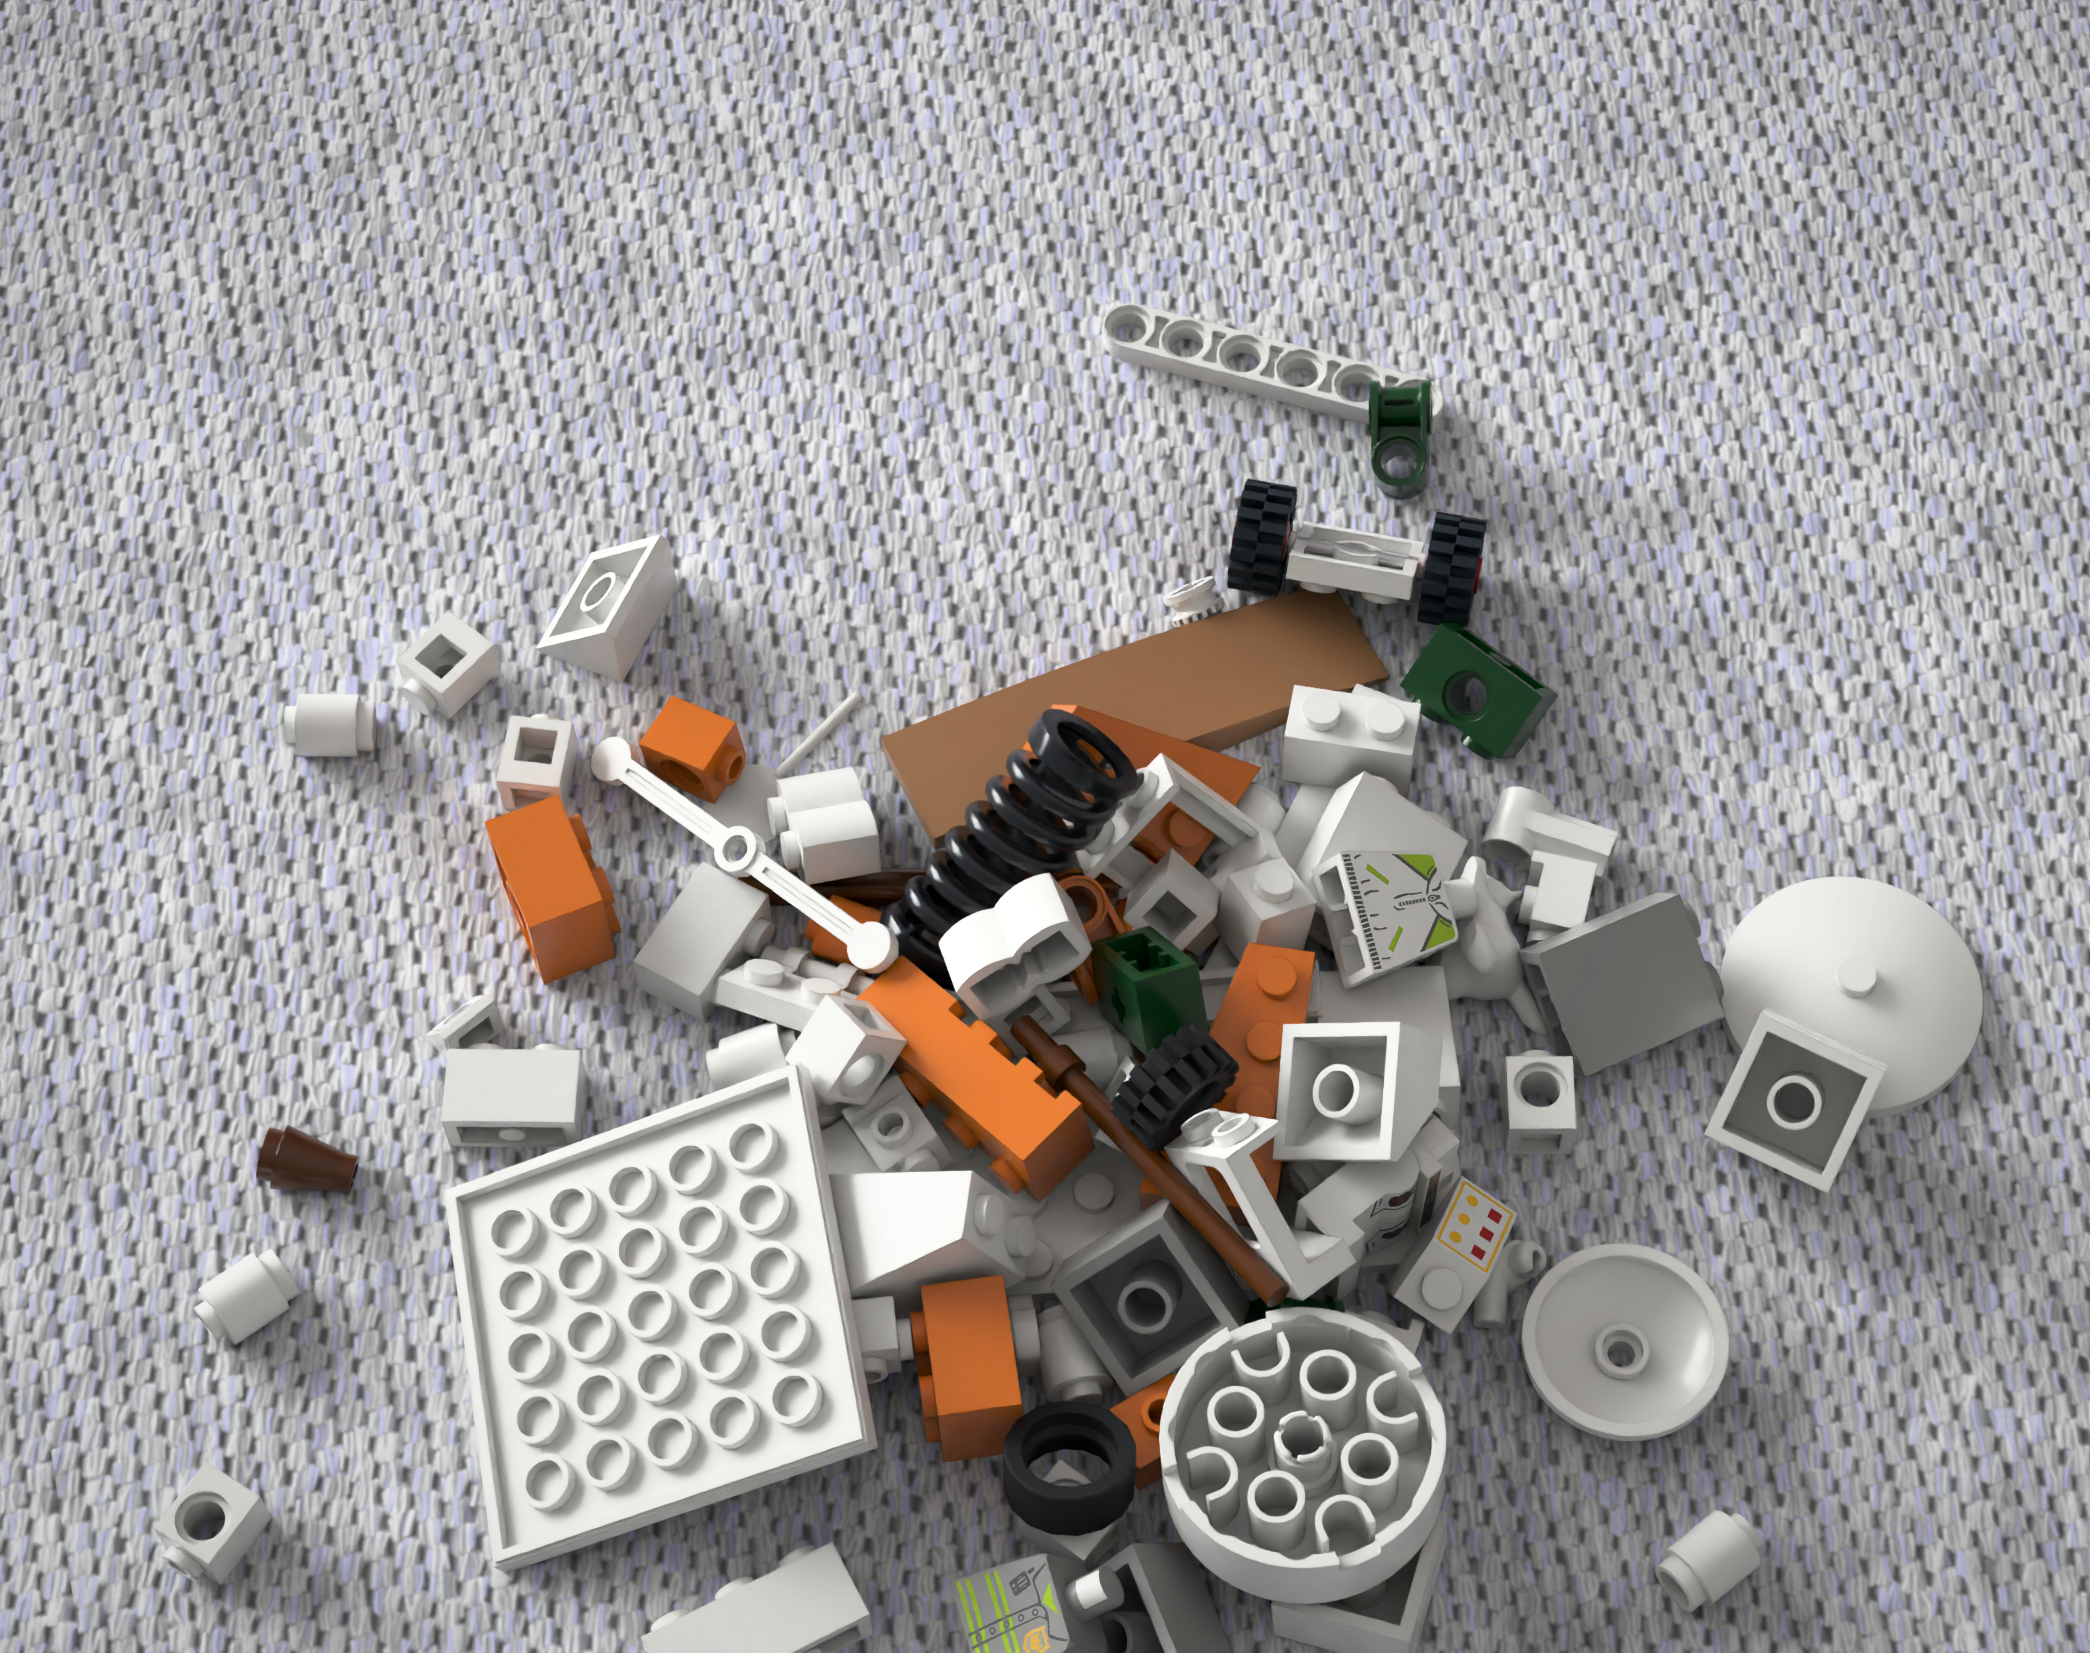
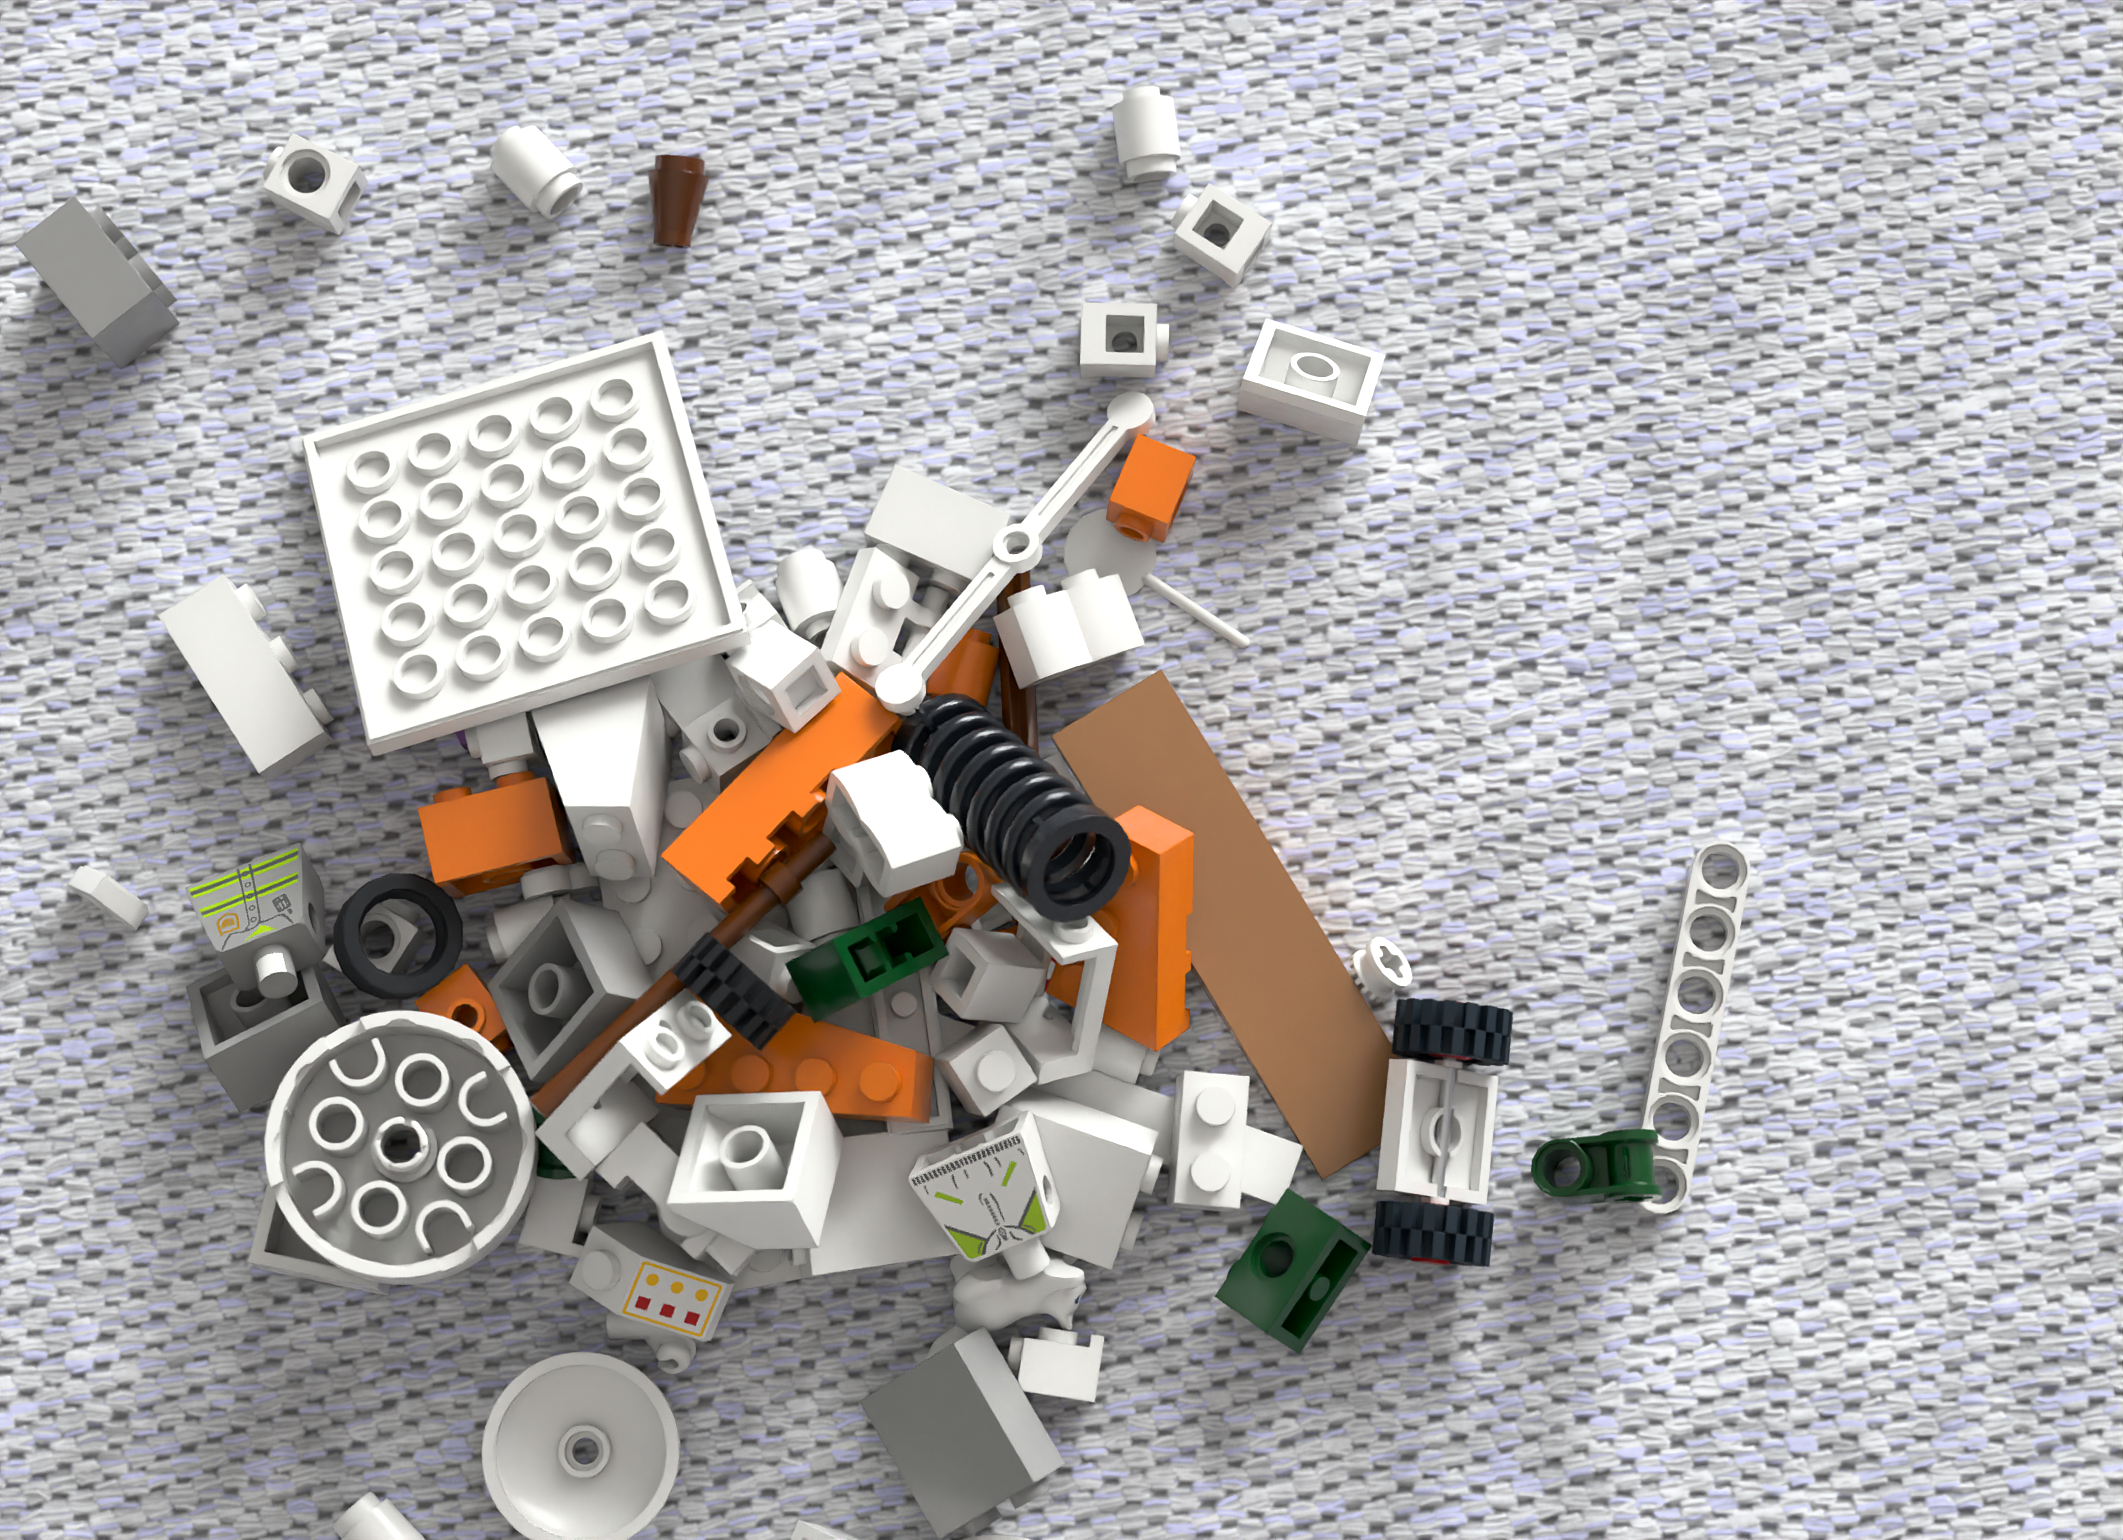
camera: 85 degrees right, 20 degrees up
white slope [426,993,503,1060] -> none
white brick [441,1043,587,1147] -> none
orange brick [485,794,622,985] -> none
white piece [1480,787,1619,888] -> none
white brick [1501,1050,1577,1154] -> none

